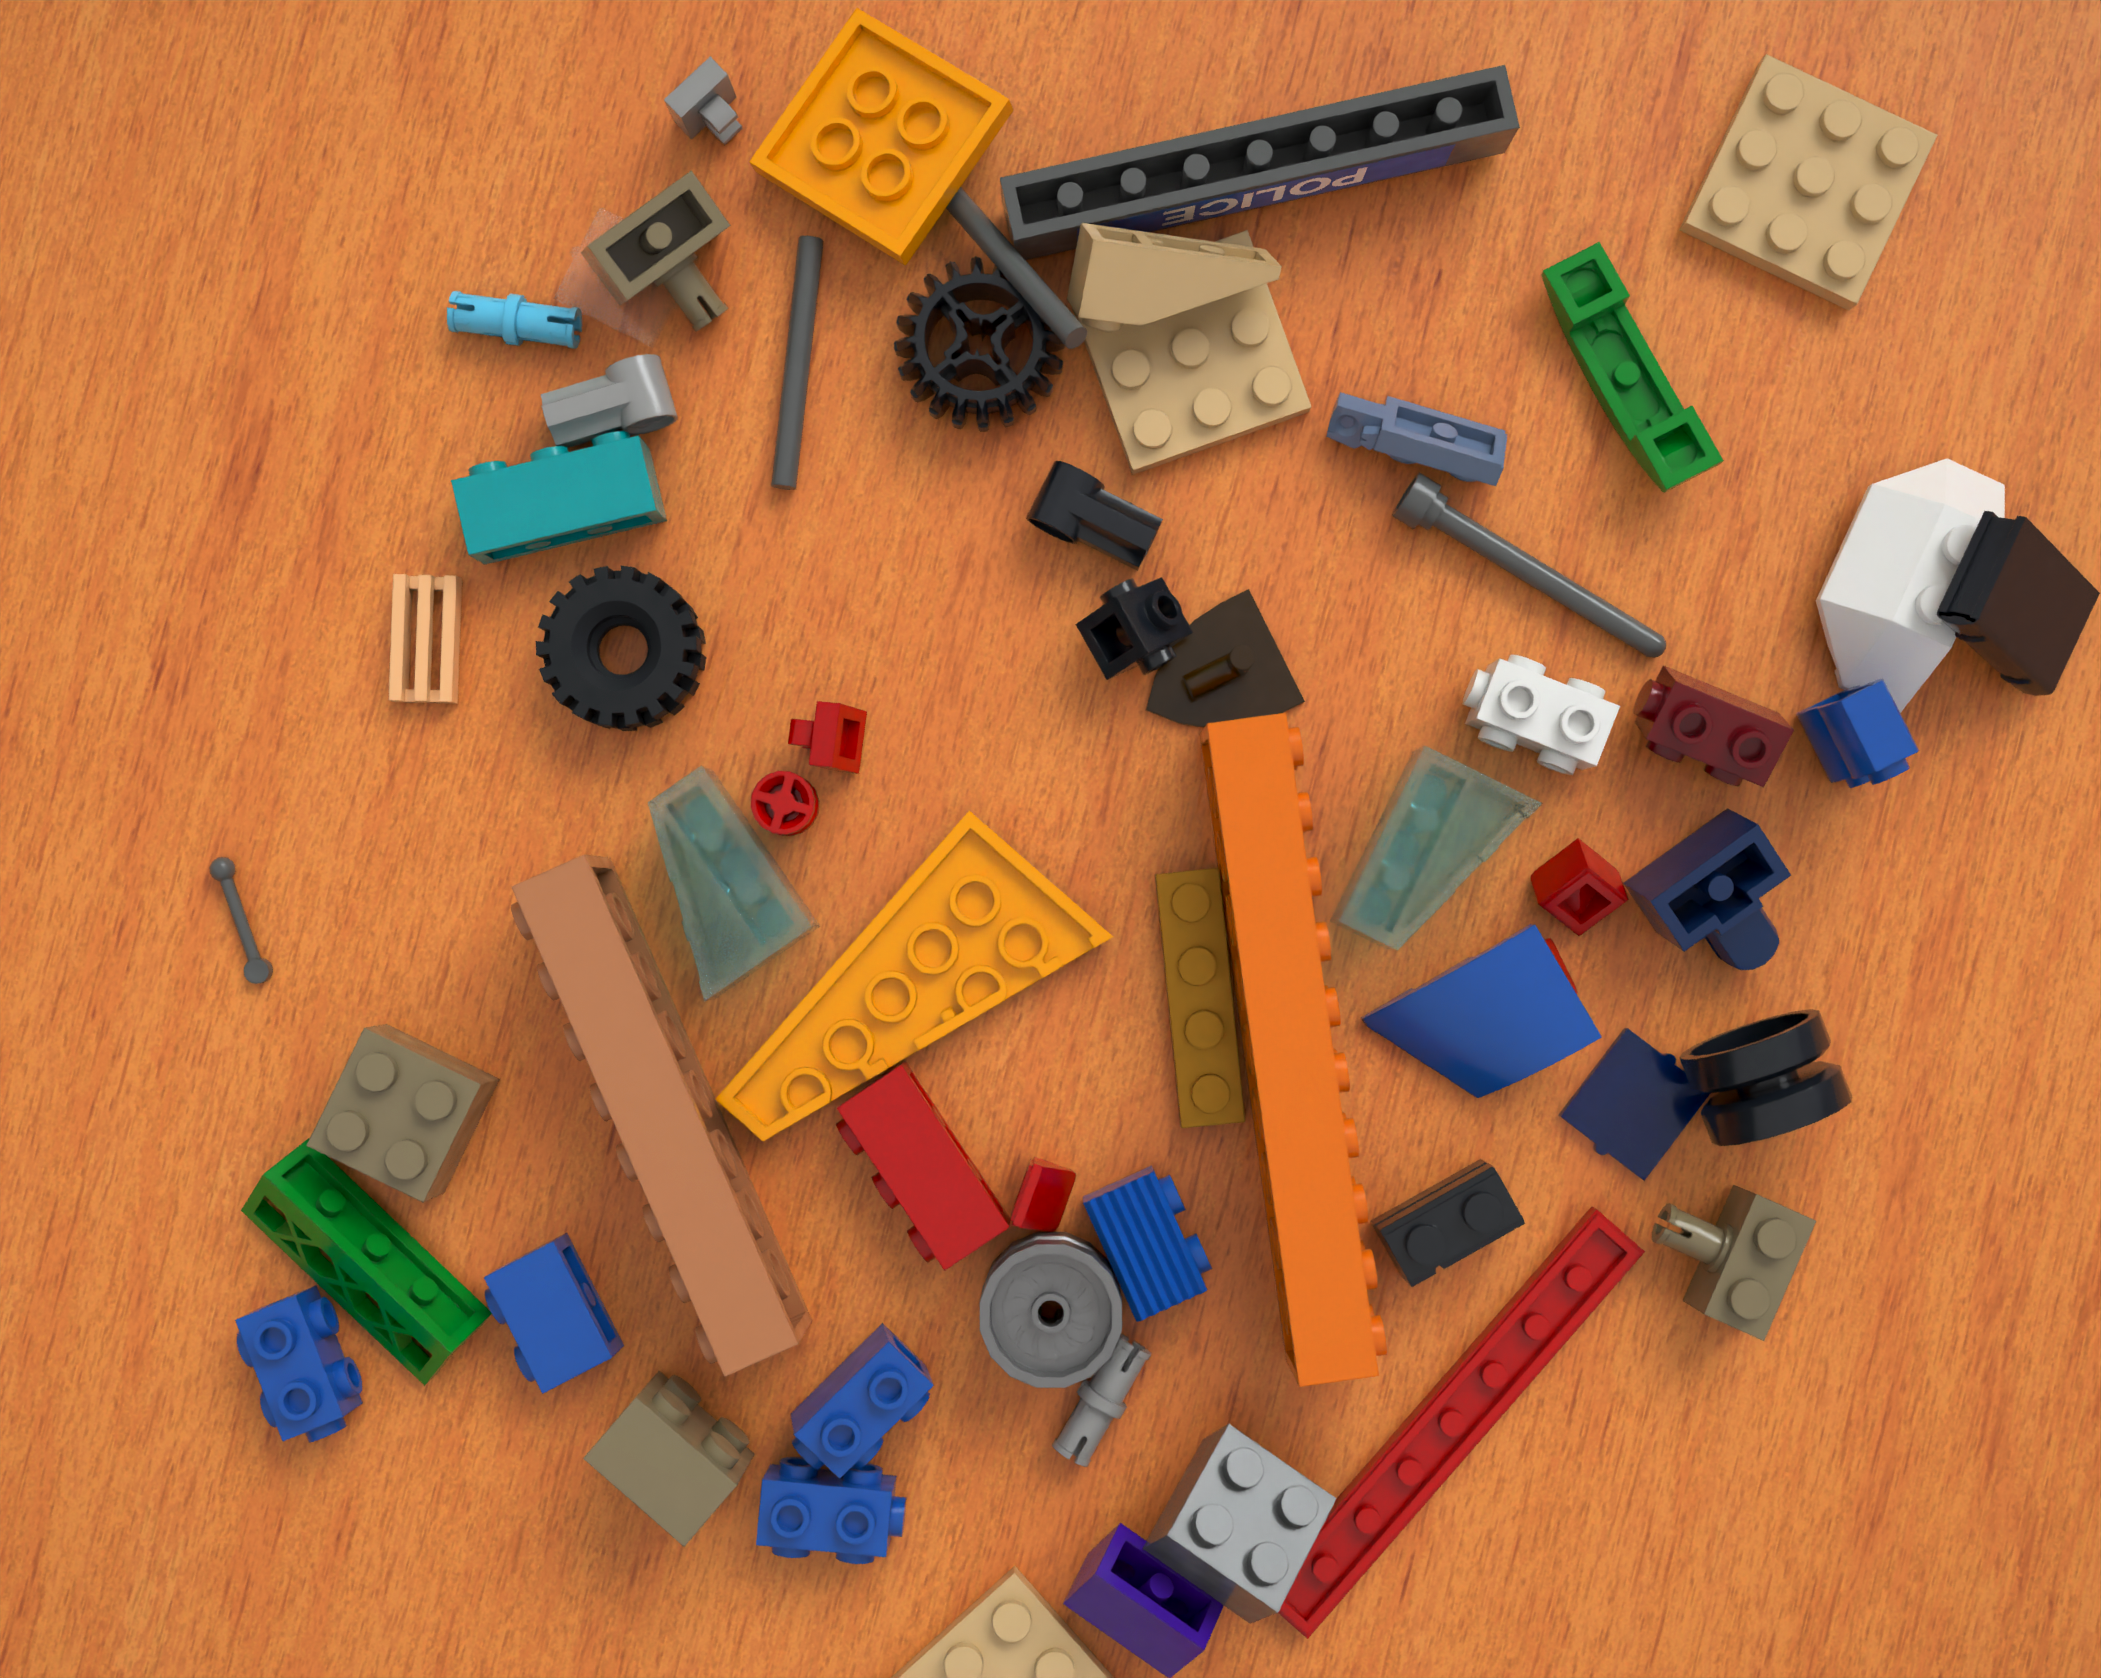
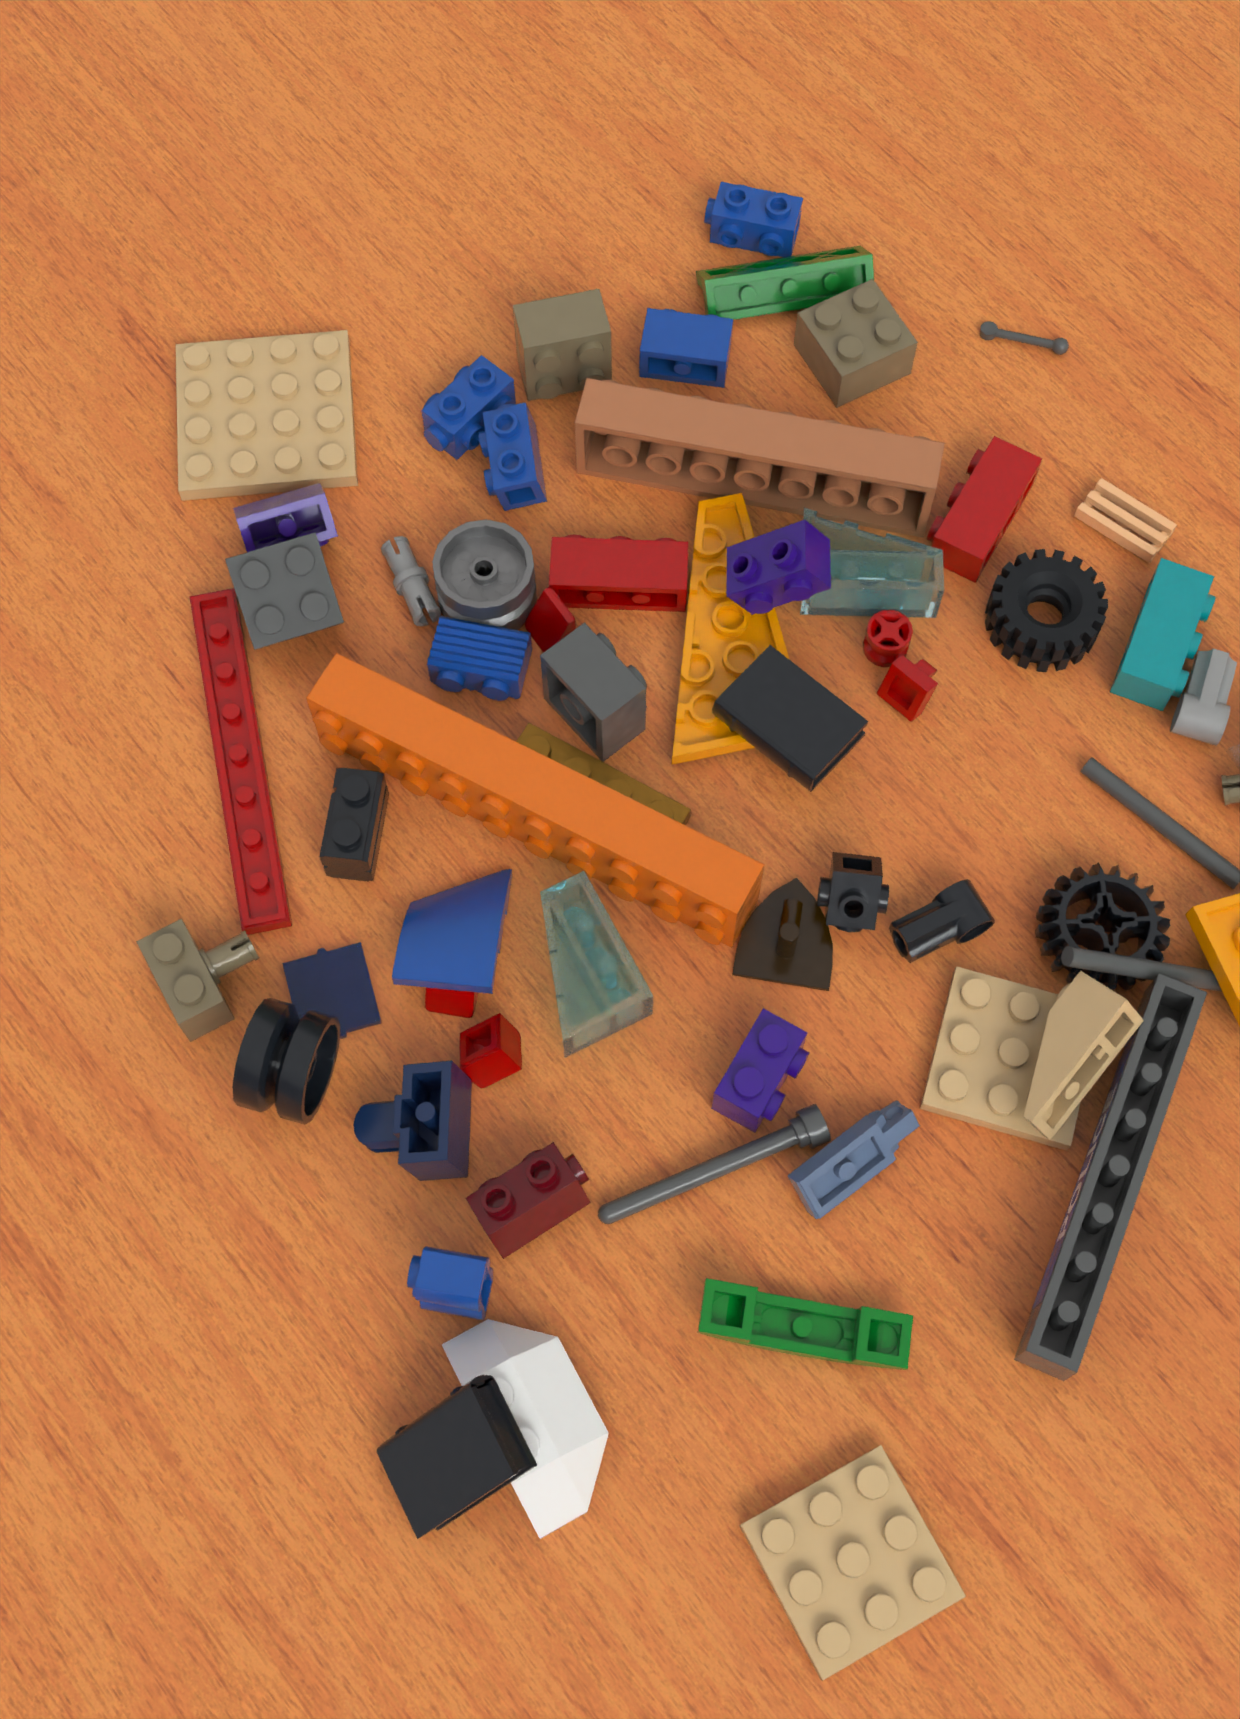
camera: 120 degrees right, 20 degrees down
white brick [1462,655,1620,775] -> none
none -> dark grey brick [540,622,647,762]
none -> dark purple brick [711,1008,810,1133]
none -> black piece [712,645,868,792]
none -> dark purple brick [726,519,831,615]
none -> red brick [926,436,1042,583]

